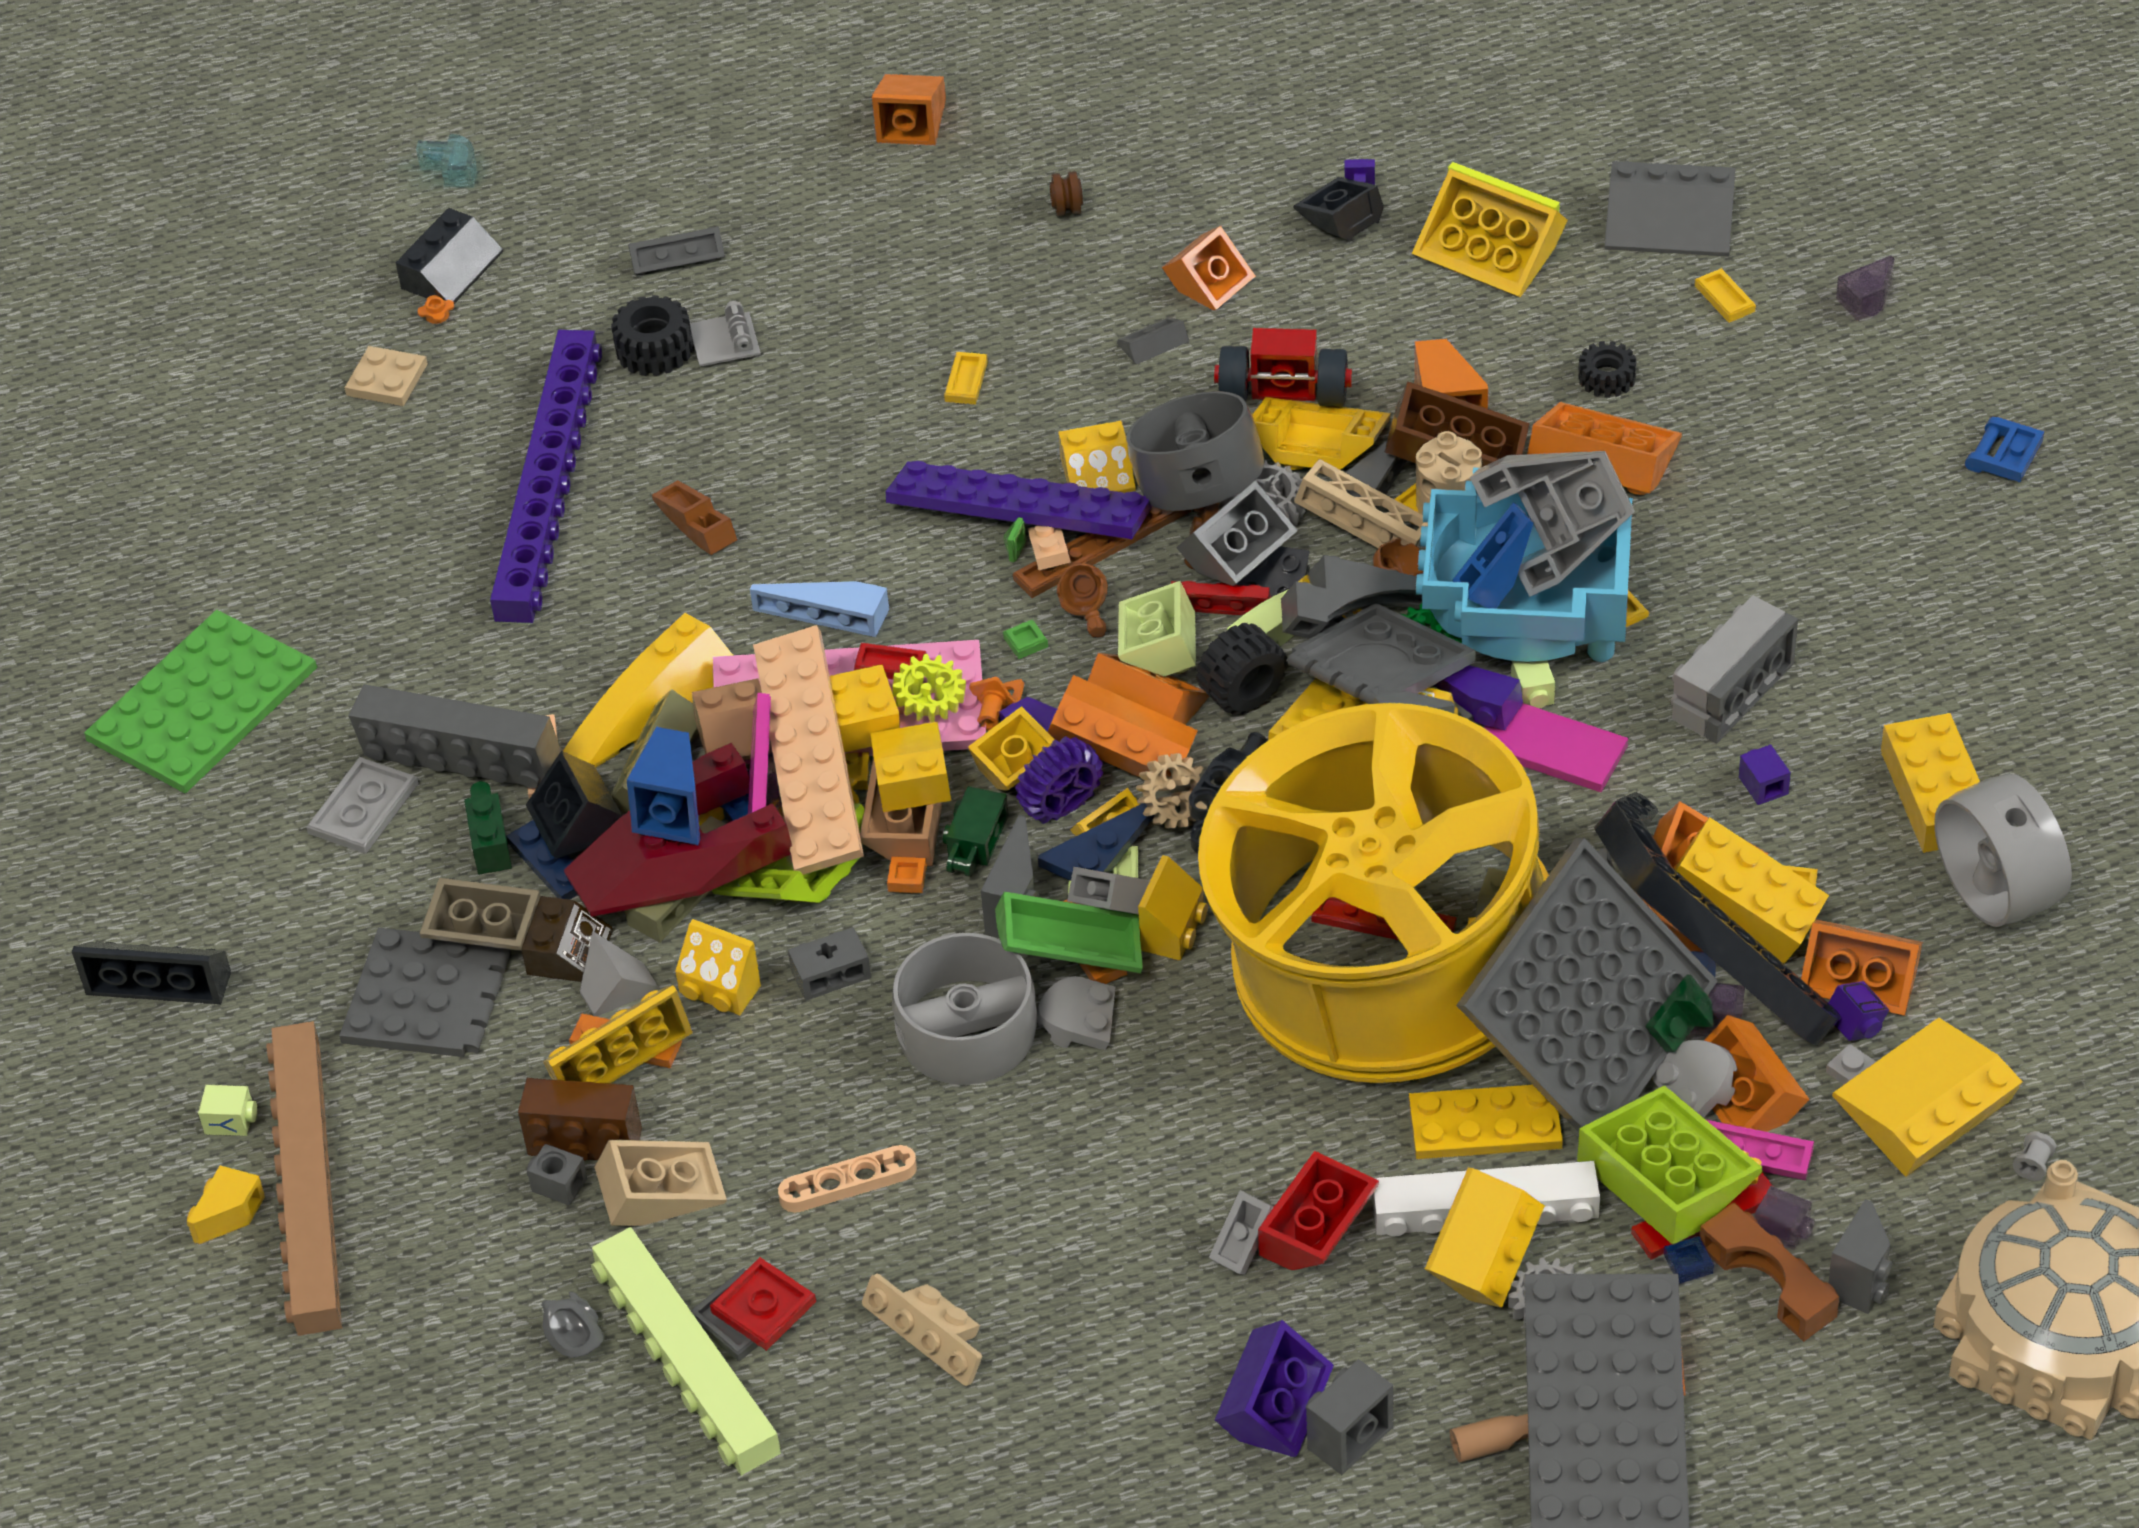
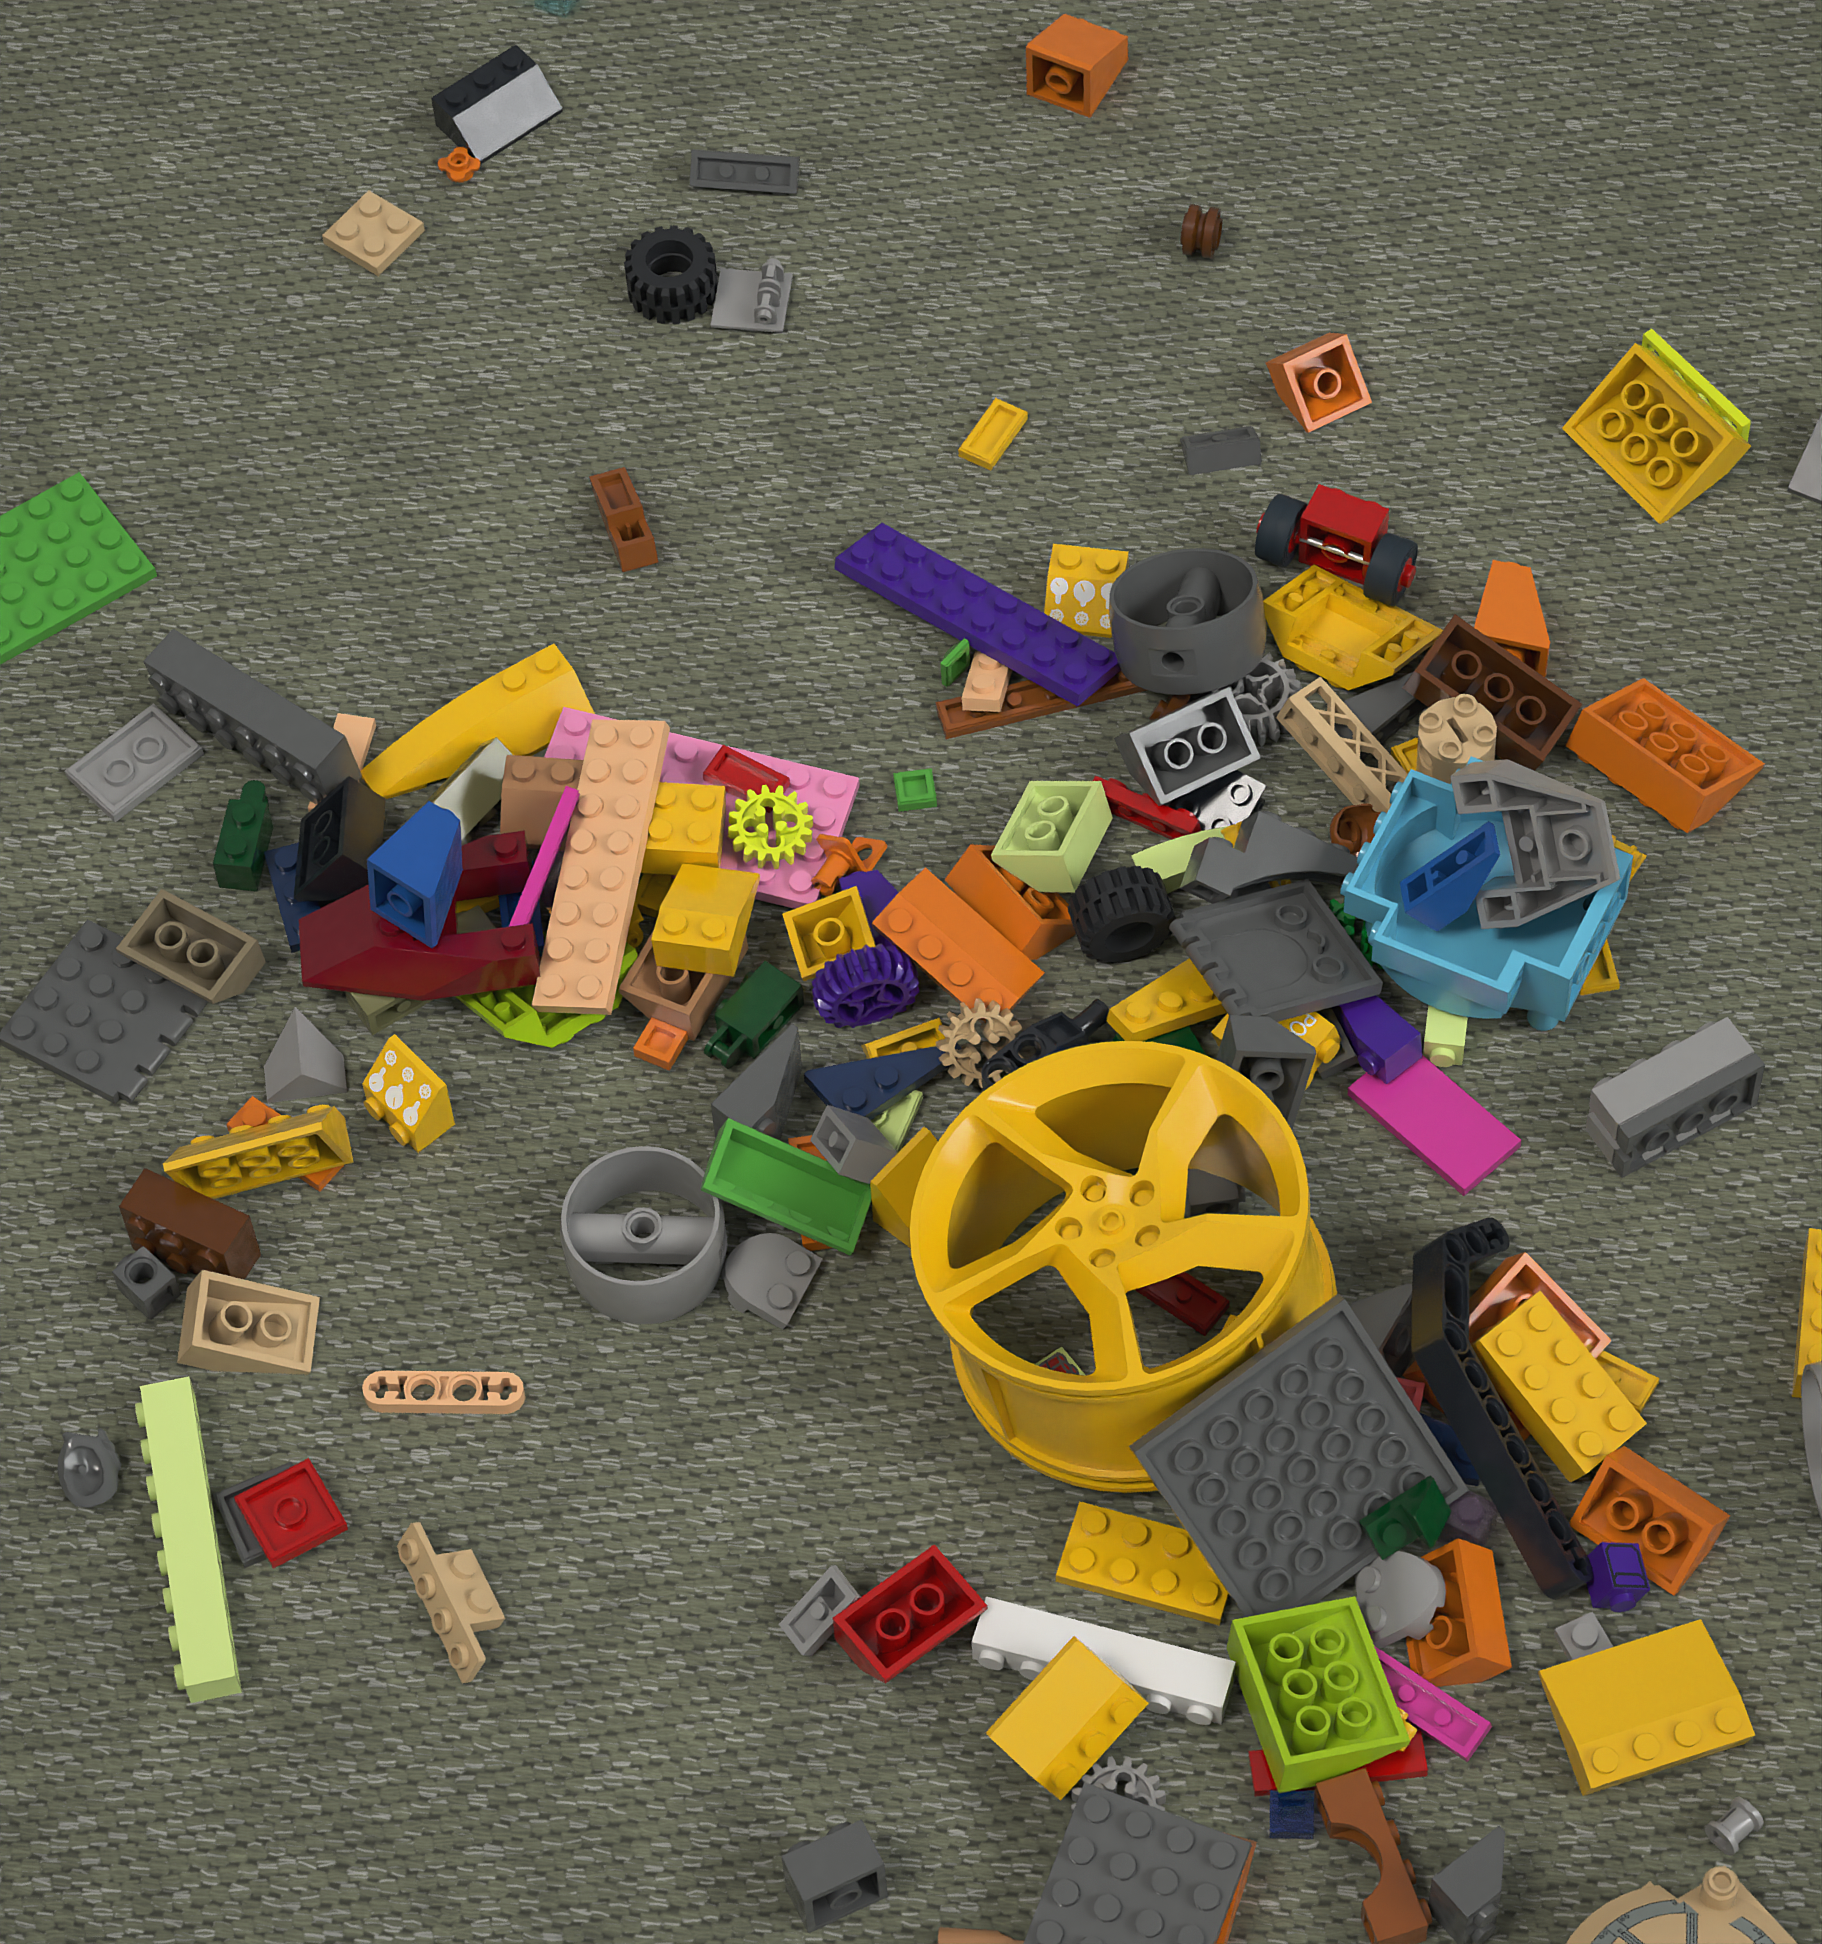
camera: 20 degrees right, 10 degrees up
dark purple brick [490,330,602,623] -> none
dark brown slope [521,896,613,982] -> none
light blue slope [750,581,889,637] -> none
dark grey brick [788,927,871,1001] -> none
dark orange hair [1056,563,1108,638] -> none
dark purple slope [1214,1320,1334,1457] -> none
black slope [1293,177,1384,241] -> none
dark purple tile [1344,159,1375,185] -> none
black tyre [1578,341,1636,398] -> none
dark purple brick [1738,745,1791,805] -> none
clear purple brick [1755,1186,1815,1250] -> none

